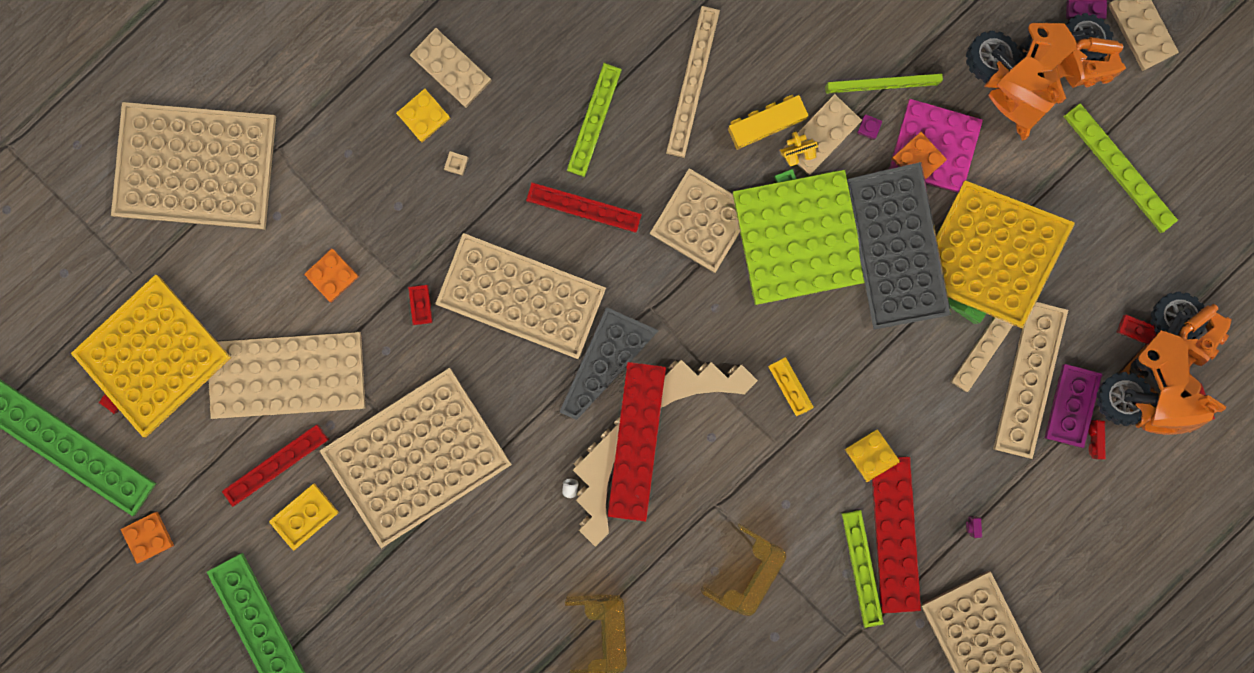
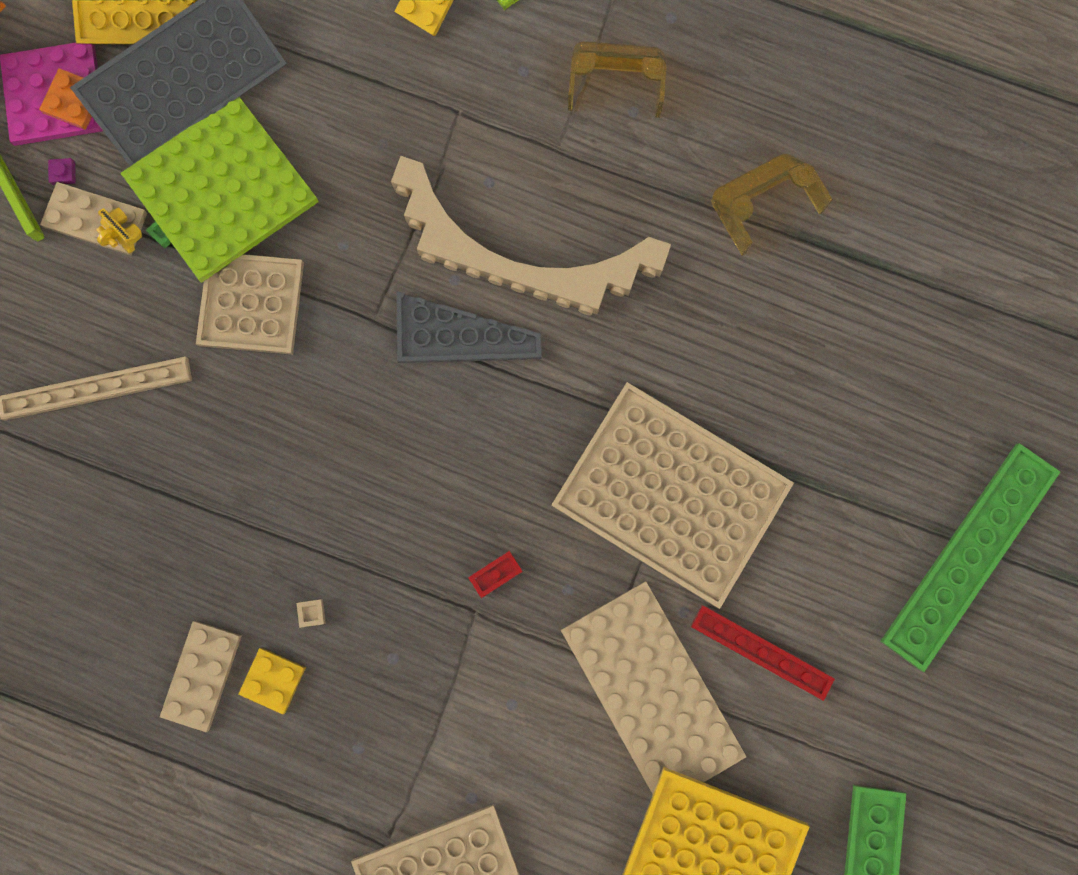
camera: 110 degrees left, 5 degrees down
orange plate [120,512,174,564] -> none
yellow plate [269,483,339,551] -> none
orange plate [304,249,359,303] -> none
tan plate [436,233,606,359] -> none
red plate [526,183,642,233] -> none
white piece [562,479,579,498] -> none
lime tile [567,63,622,177] -> none
red plate [608,362,666,522] -> none
yellow brick [728,95,808,150] -> none
yellow plate [768,357,814,416] -> none

